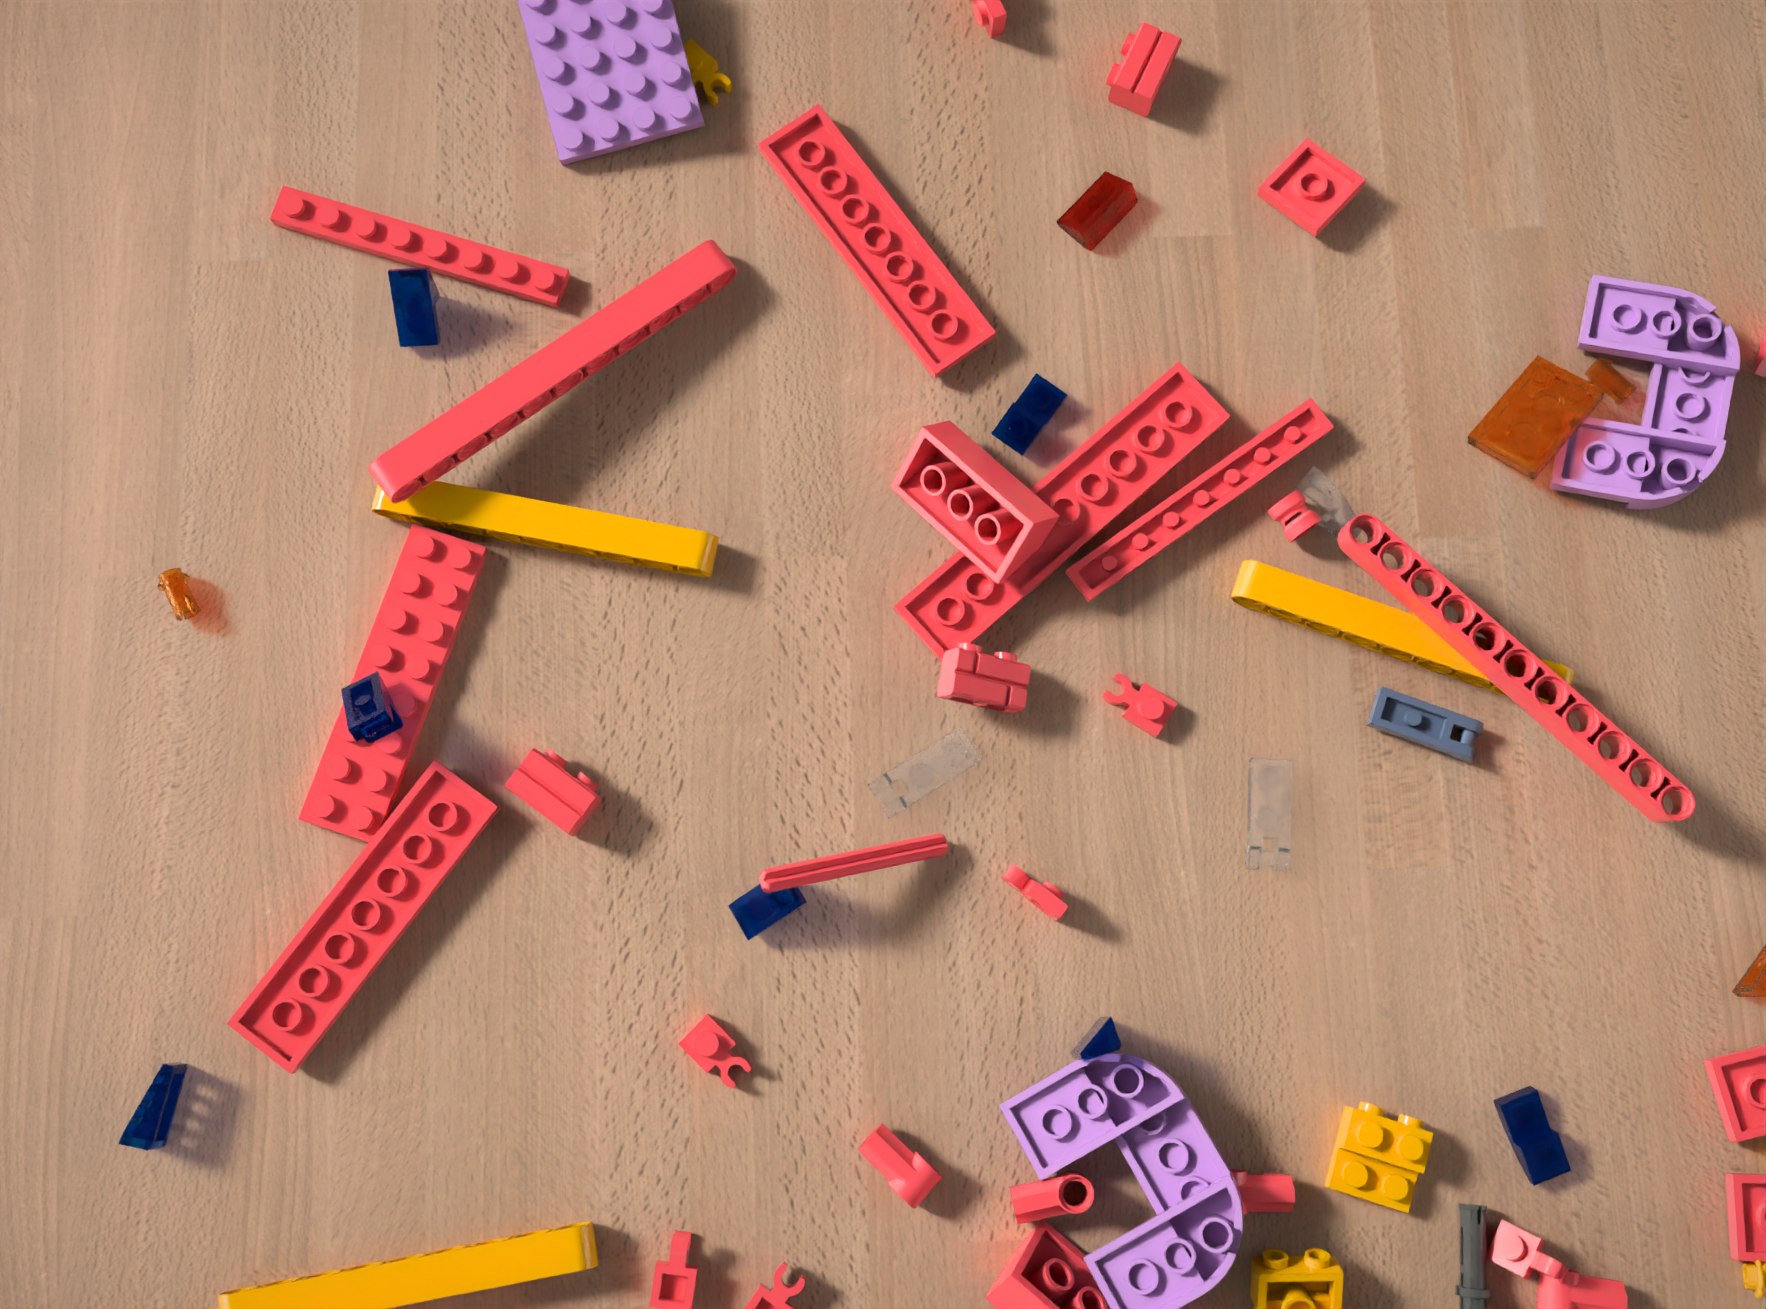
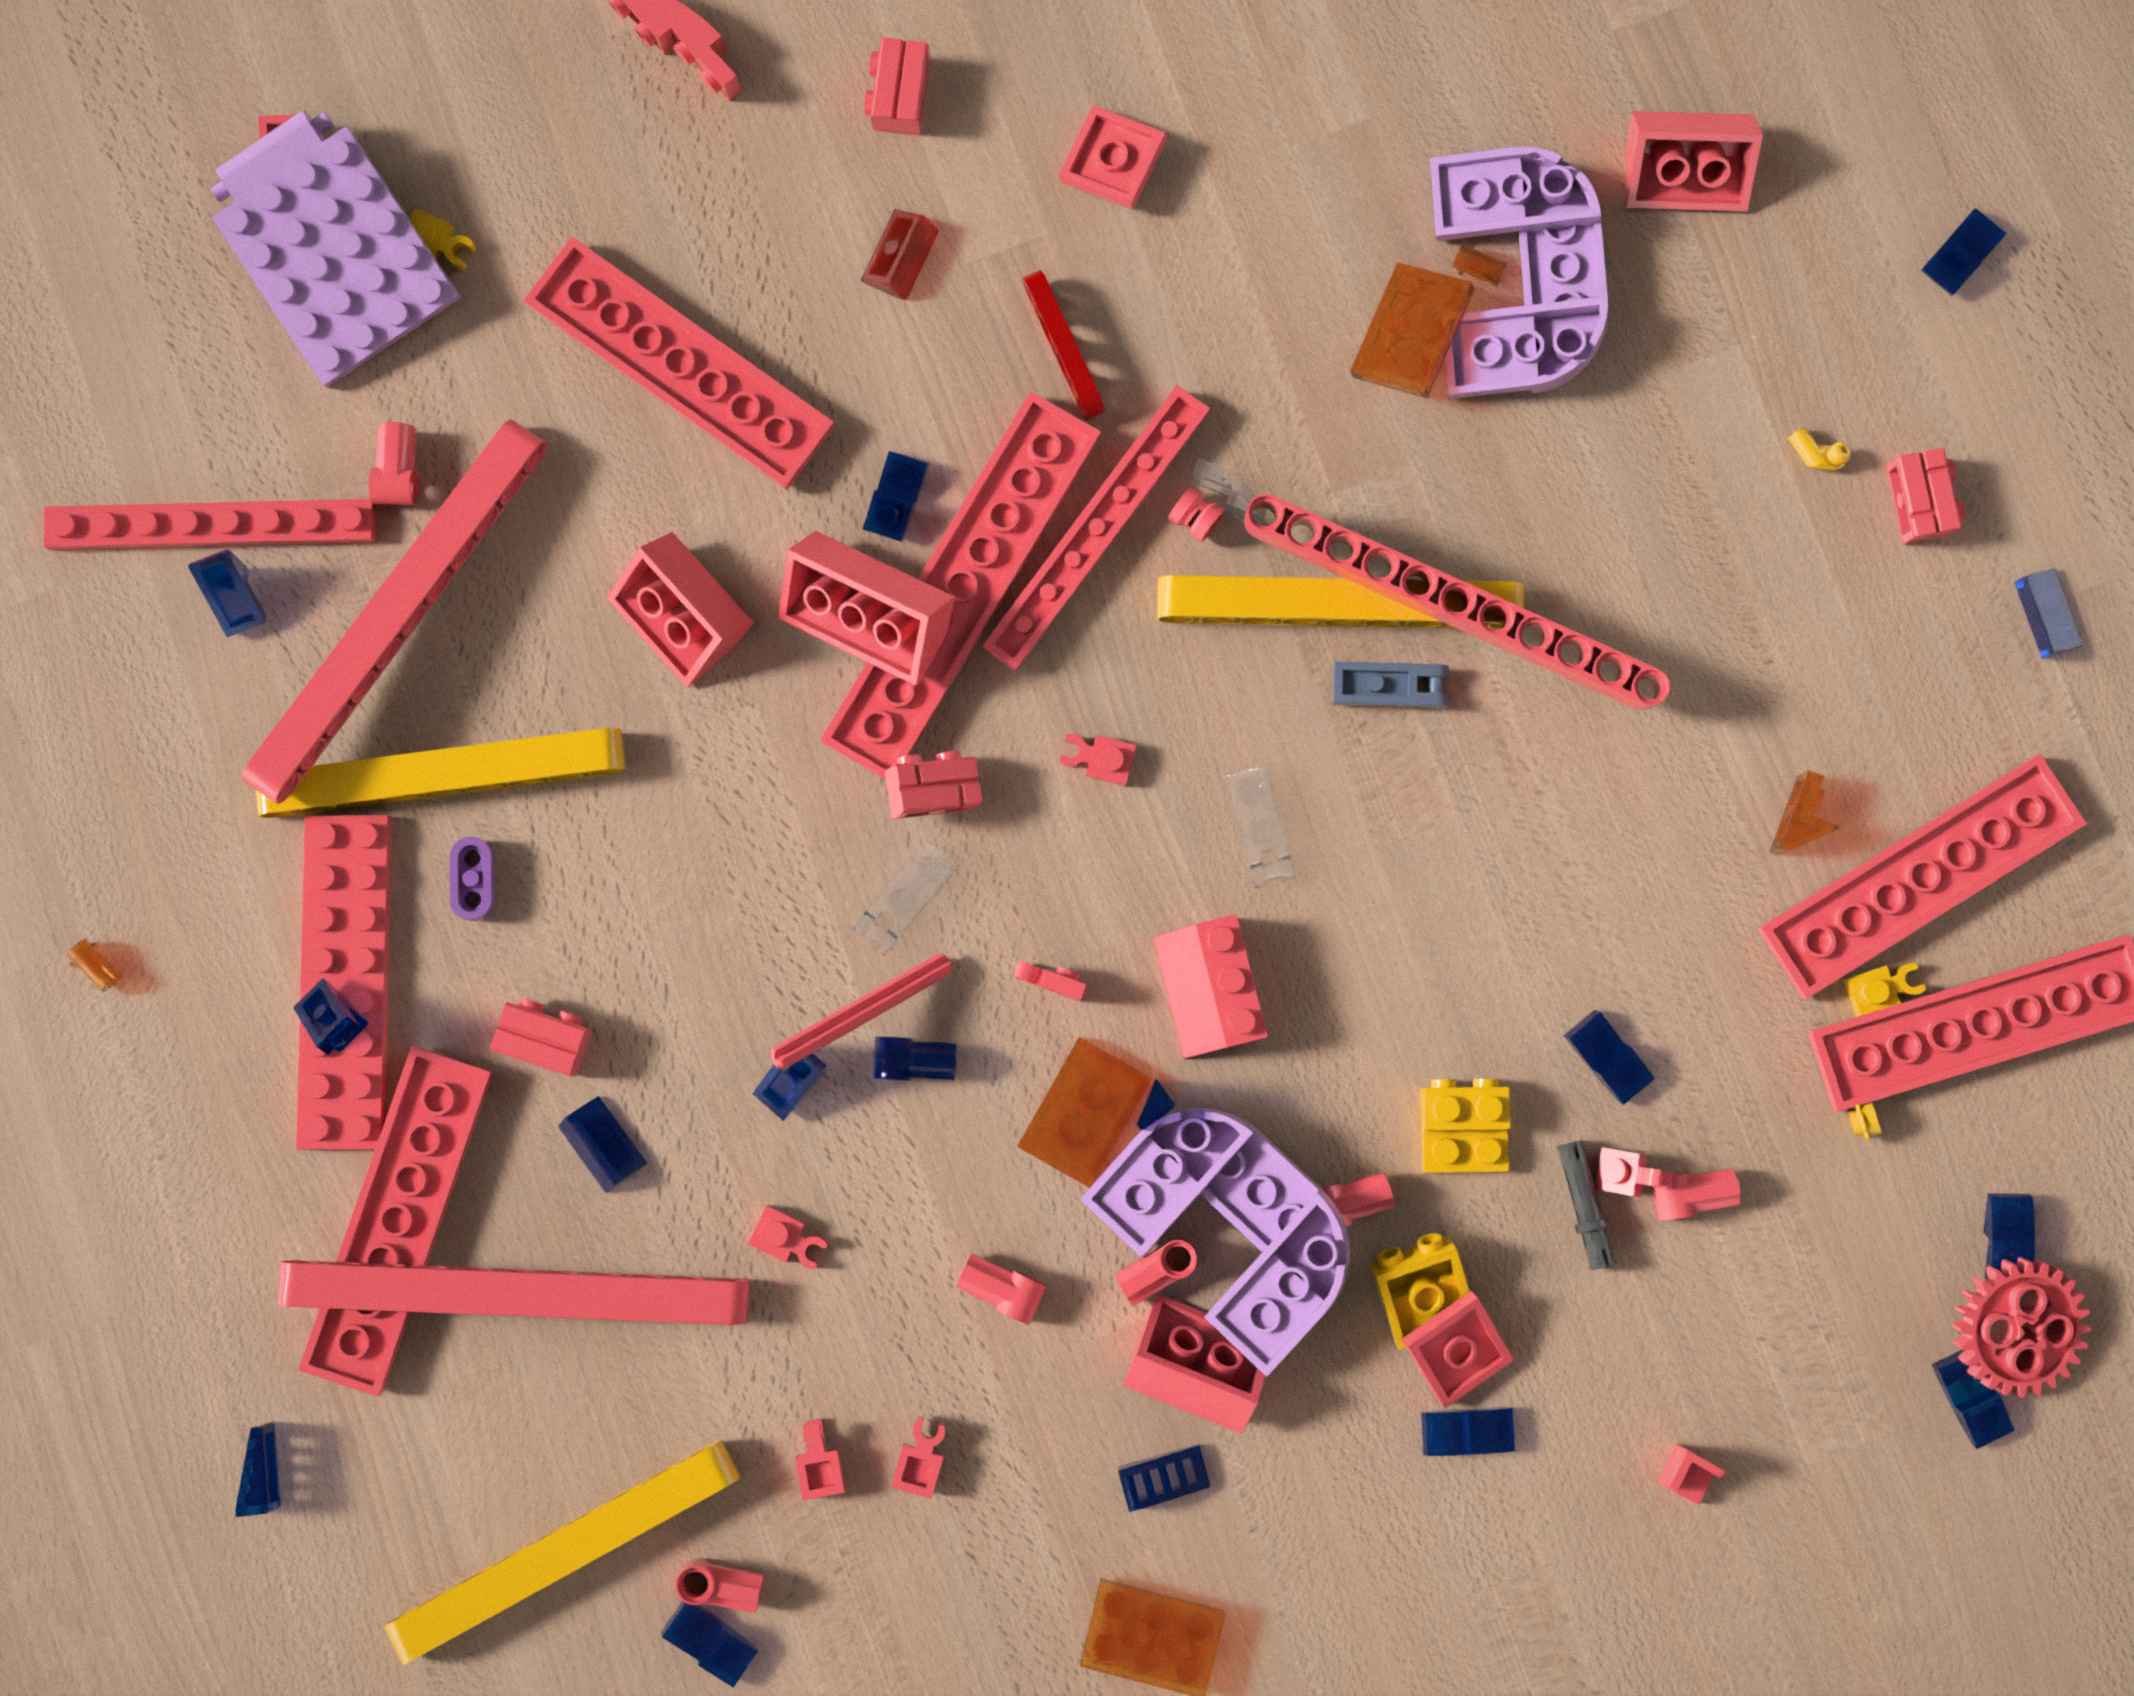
camera: 10 degrees left, 5 degrees up
none -> coral beam [278,1260,750,1325]
none -> coral piece [368,422,419,505]
none -> medium lavender plate [450,837,495,921]
none -> clear blue slope [559,1096,647,1193]
none -> coral slope [606,532,754,688]
none -> clear blue piece [873,1036,957,1081]
none -> clear orange plate [1017,1037,1152,1188]
none -> red beam [1022,270,1105,420]
none -> coral slope [1153,914,1268,1059]

